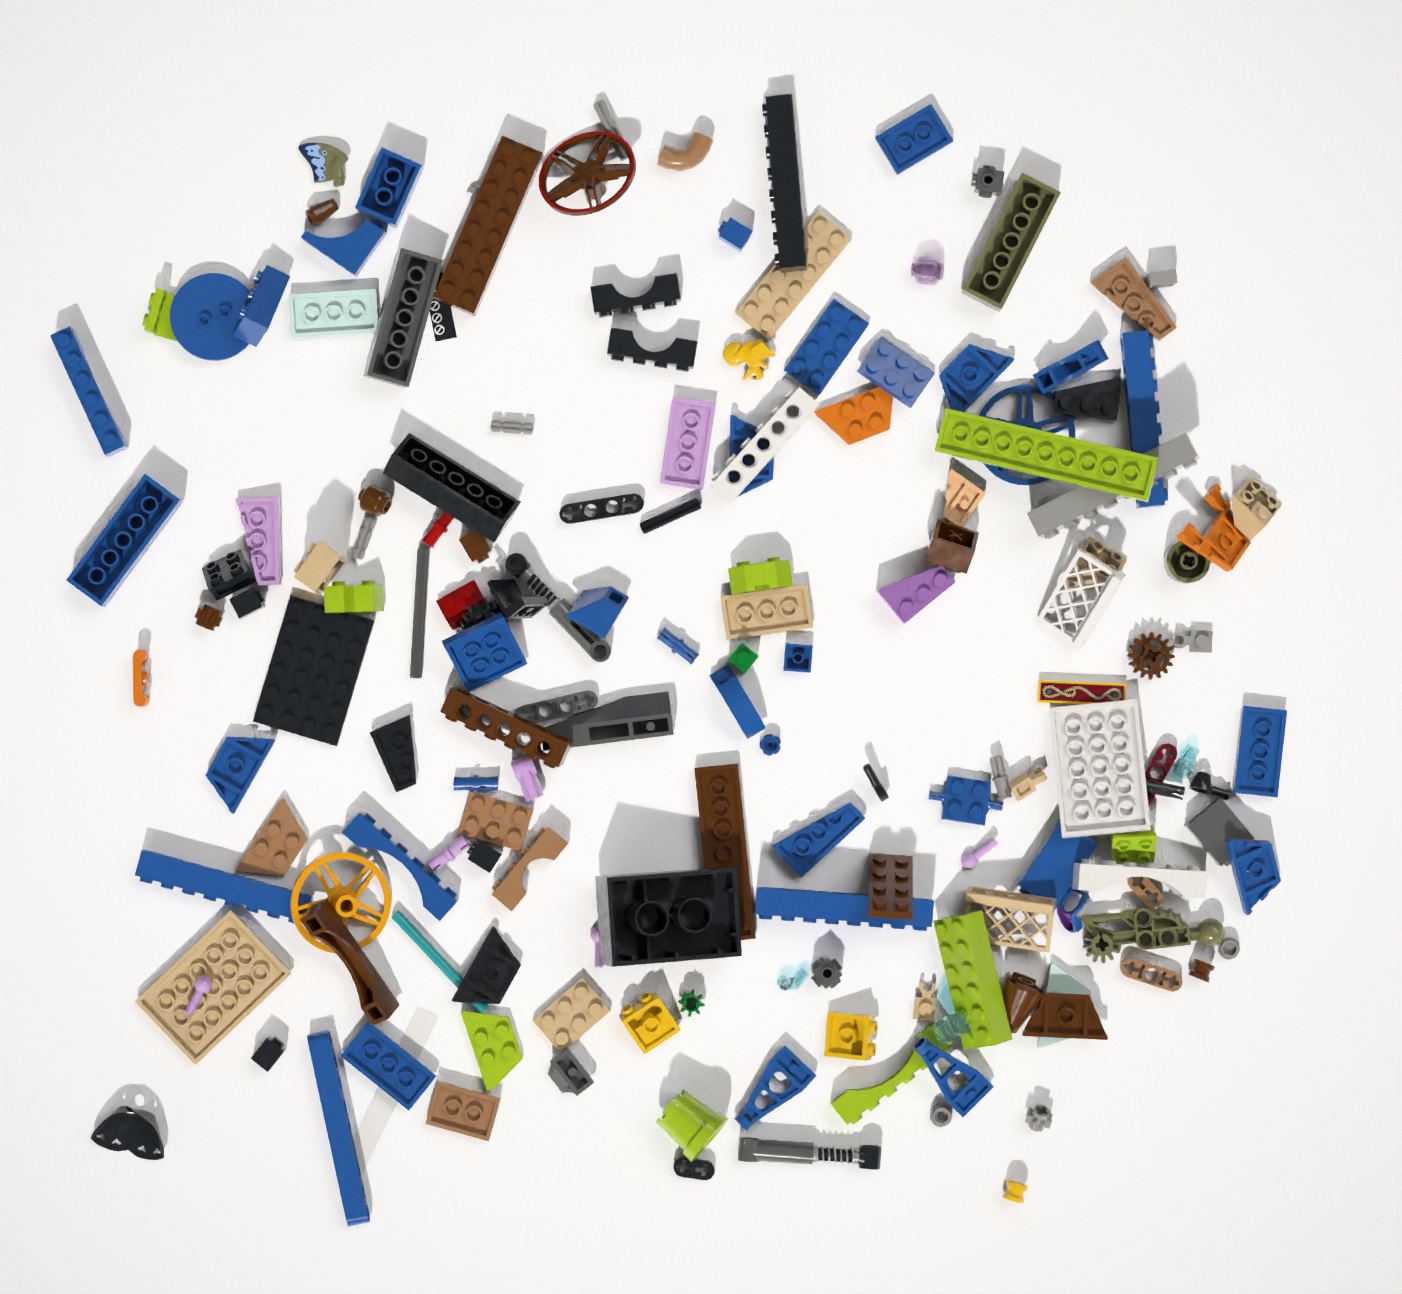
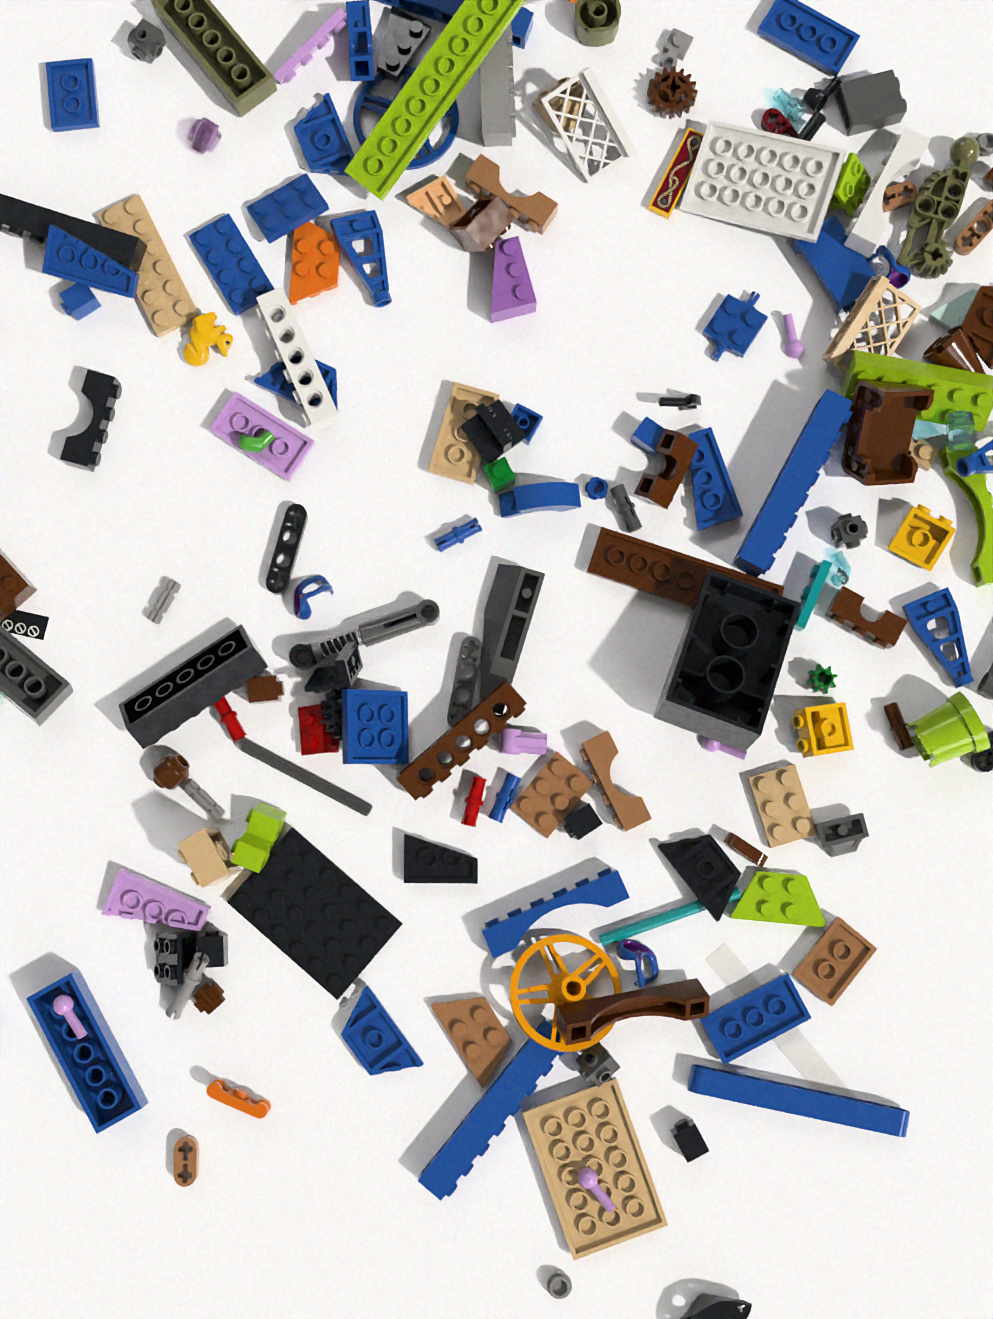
camera: 60 degrees left, 5 degrees down
lavender pin [427,835,471,872] -> none
blue slope [567,586,629,639] -> none
black arch [607,327,698,372] -> none
black axle [639,498,701,534] -> none
lime brick [728,557,793,594] -> none
reddish brown plate [868,853,913,920] -> none
light grey axle [989,755,1012,800] -> none
tan plate [1007,765,1047,802] -> none
blue wing [1224,838,1281,916] -> none
none -> blue wing [42,224,140,298]
none -> lavender bar [53,995,87,1039]
none -> light grey pin [165,952,209,1020]
none -> medium nougat beam [173,1135,199,1187]
none -> bright green arm [238,429,275,453]
none -> lavender wing [273,8,347,84]
none -> blue piece [293,575,334,620]
none -> blue plate [330,210,392,308]
none -> black bracket [461,399,526,464]
none -> red pin [461,776,487,827]
none -> medium nougat arch [465,153,559,235]
none -> light grey plate [547,1272,572,1299]
none -> dark grey brick [575,1042,621,1087]
none -> dark grey pin [610,484,643,533]
none -> blue piece [616,940,659,988]
none -> blue brick [630,416,665,457]
none -> reddish brown arch [633,428,699,510]
none -> reddish brown beam [723,831,769,868]
none -> teal plate [793,559,832,632]
none -> reddish brown arch [825,586,908,650]
none -> reddish brown windscreen [841,380,935,486]
none -> reddish brown axle [884,702,915,751]

